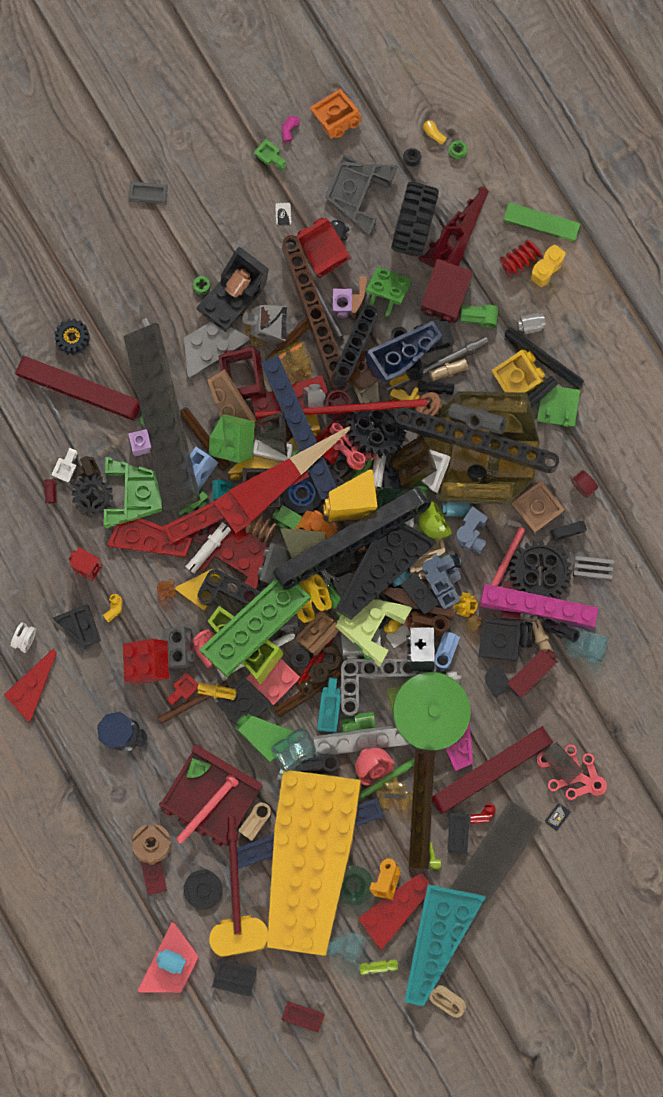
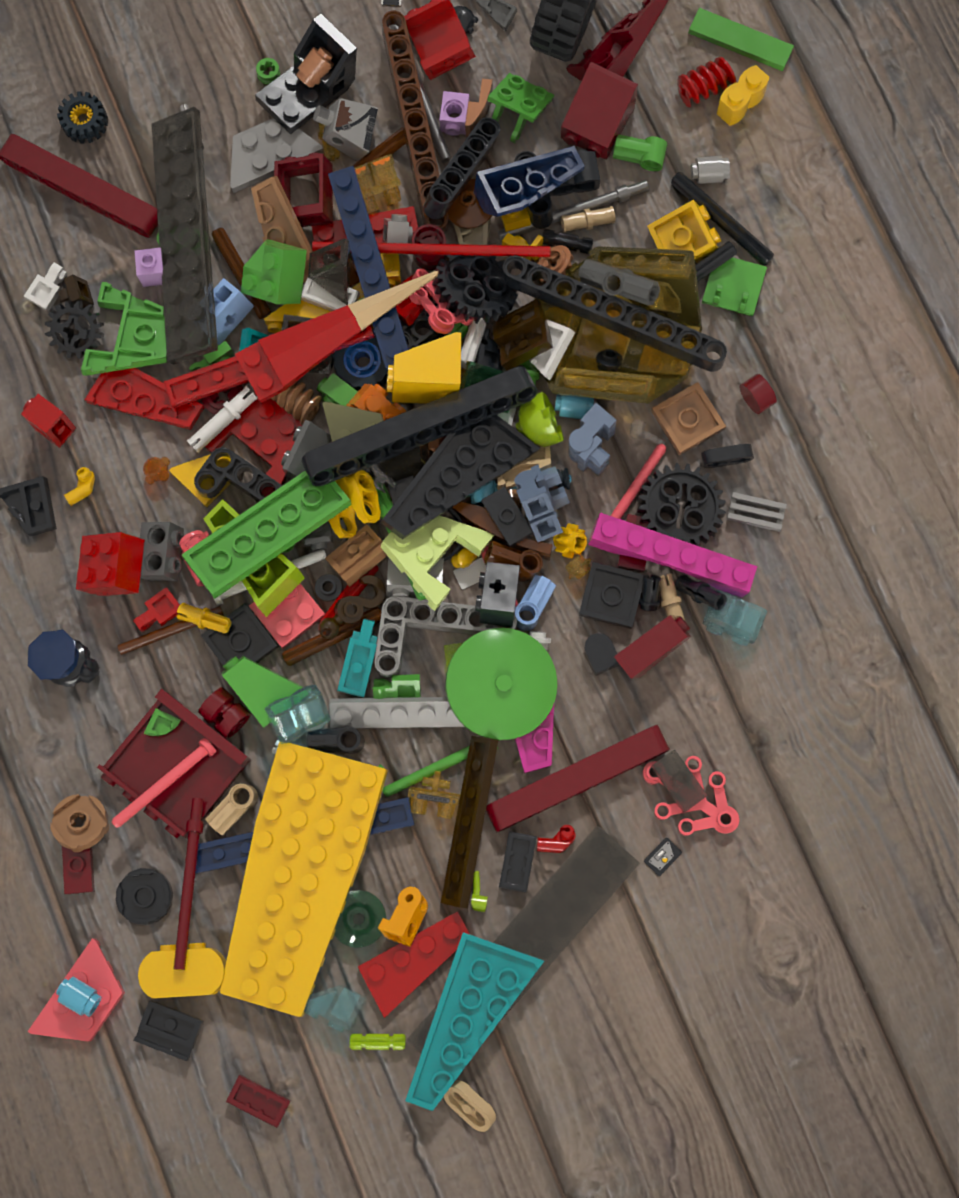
camera: 10 degrees right, 0 degrees up
dark red pin [42,479,58,504] -> none
coral cylinder [355,748,395,785] -> none
none -> dark red wheel [198,687,251,740]

